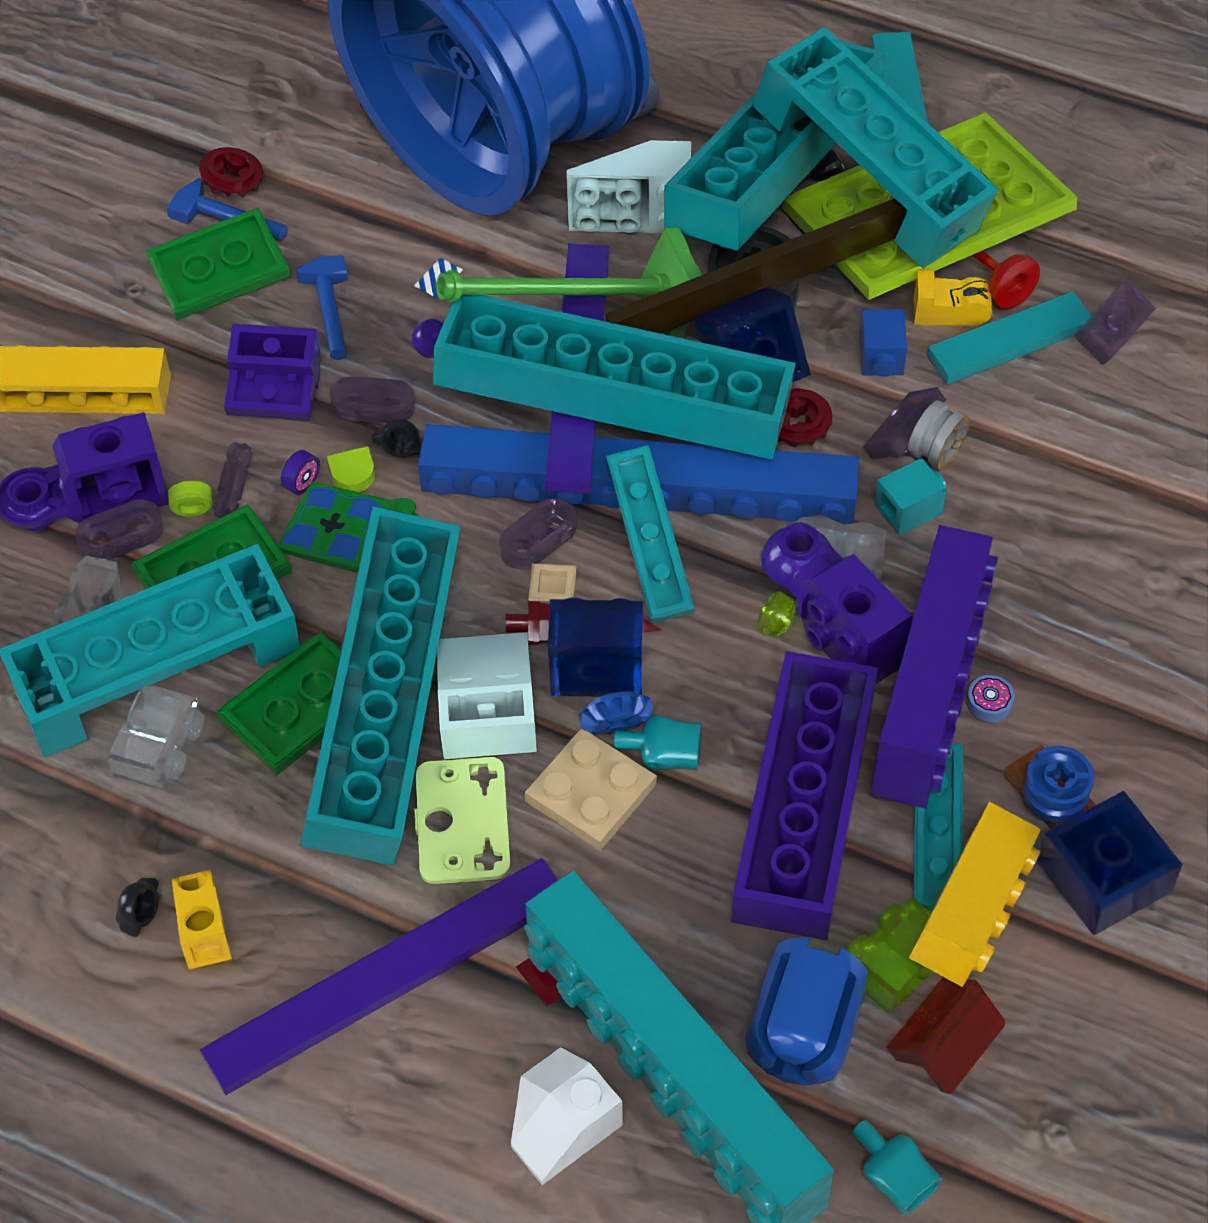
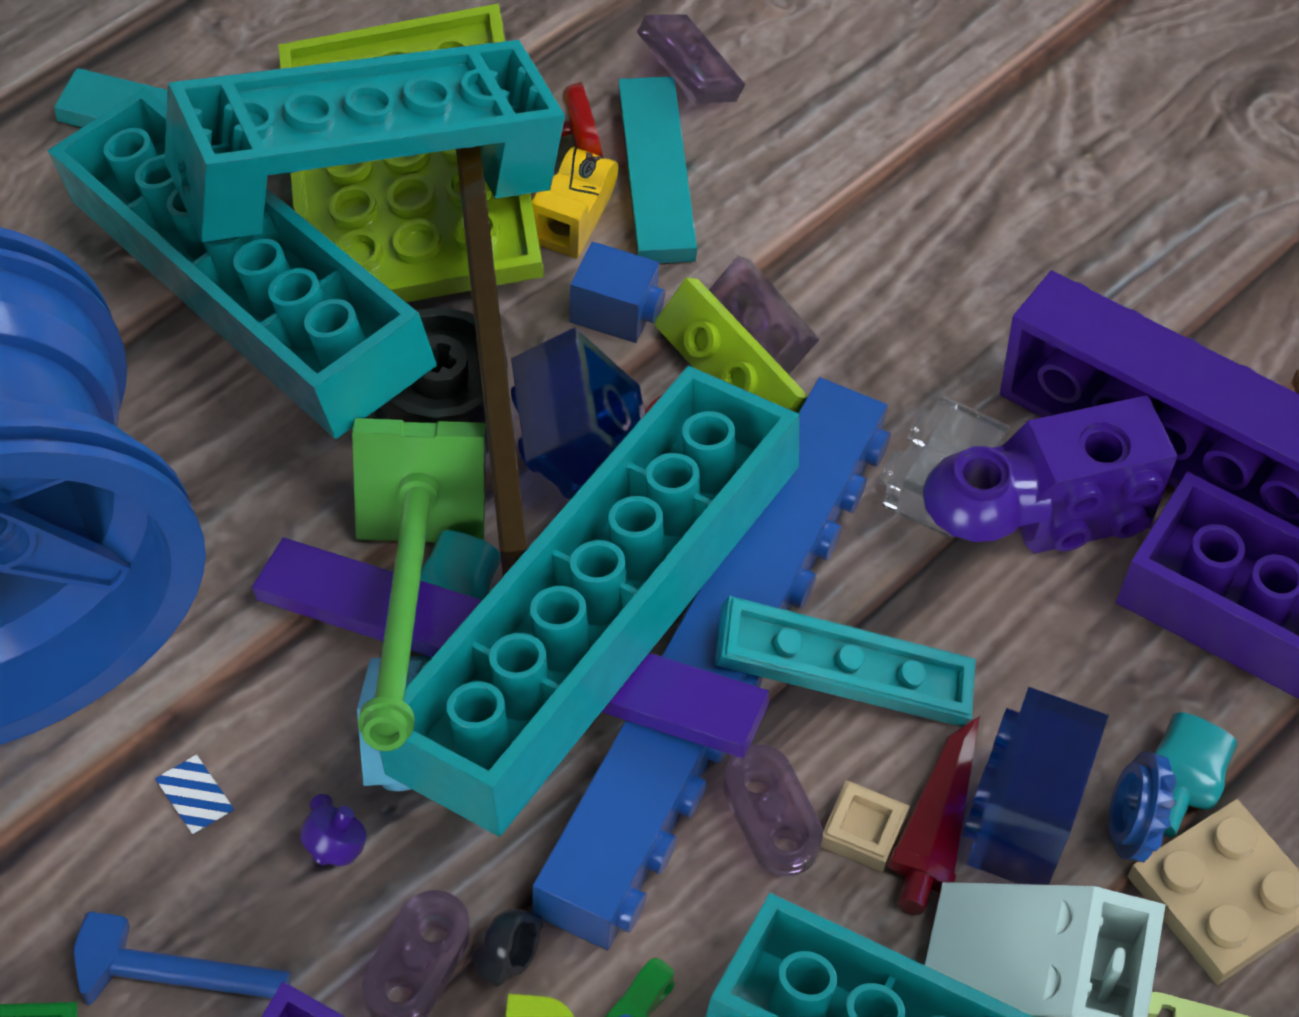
camera: 75 degrees left, 0 degrees up
light aqua slope [567,140,691,233] -> none
clear neon green piece [757,591,796,638] -> none
teal brick [875,458,947,536] -> none
light grey wheel [908,400,970,469] -> none
none -> lime plate [654,277,808,414]

